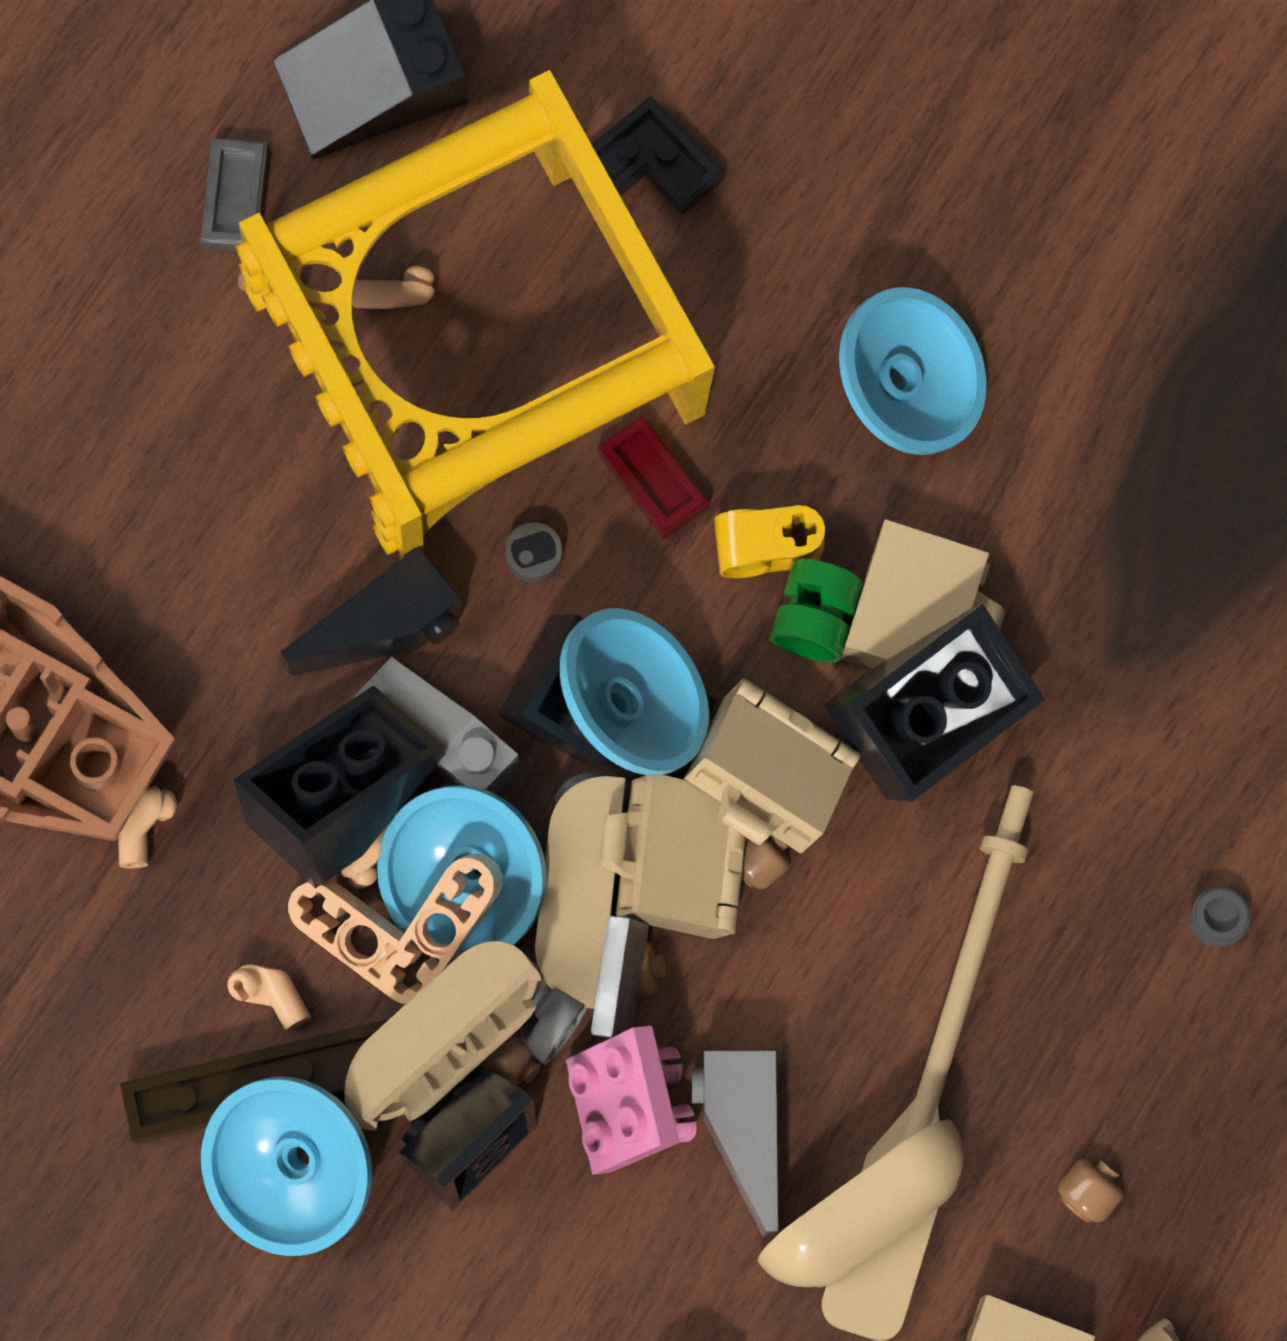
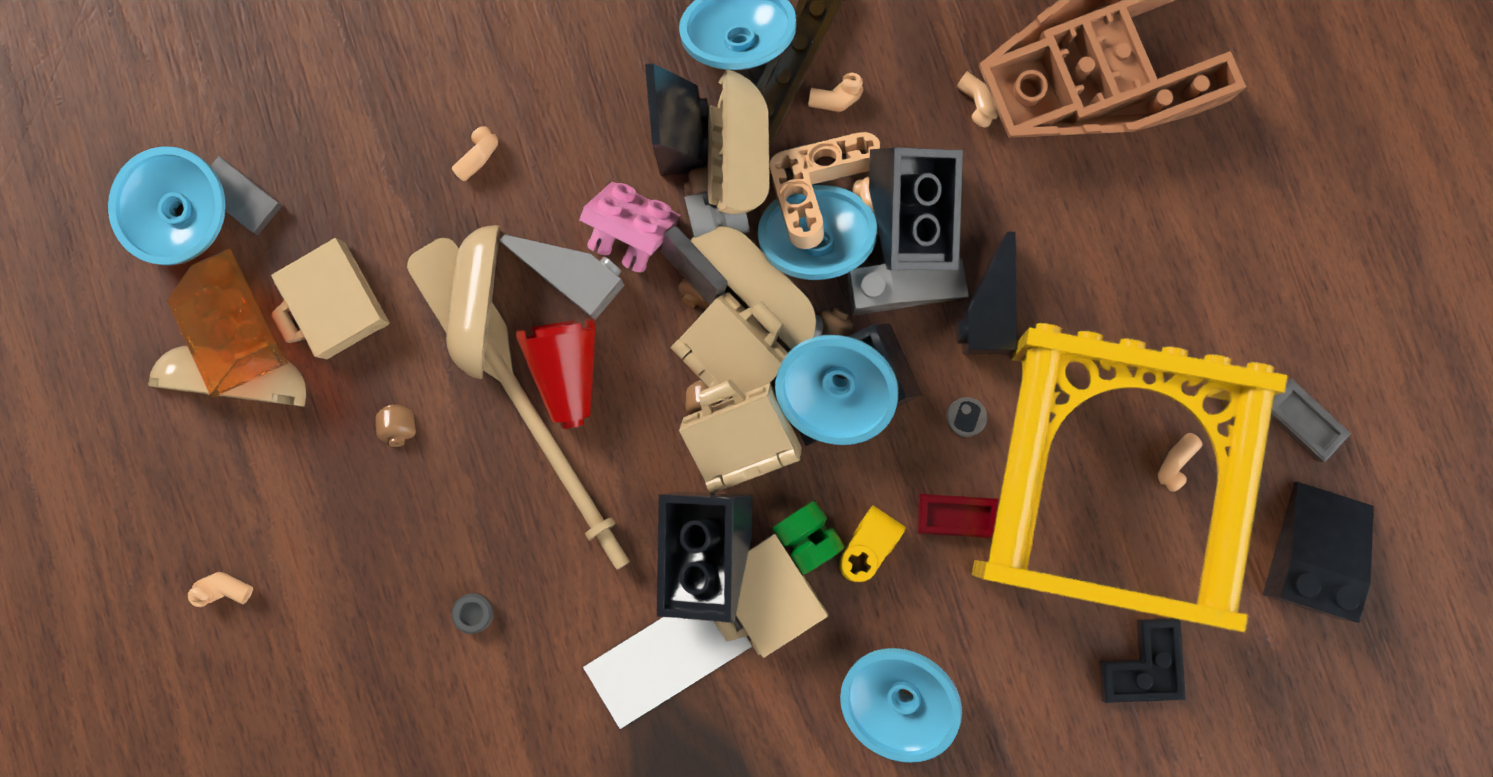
camera: 135 degrees right, 10 degrees up
none -> red cone [516,319,596,429]
none -> white sticker [583,617,752,729]
none -> medium nougat piece [818,308,854,337]

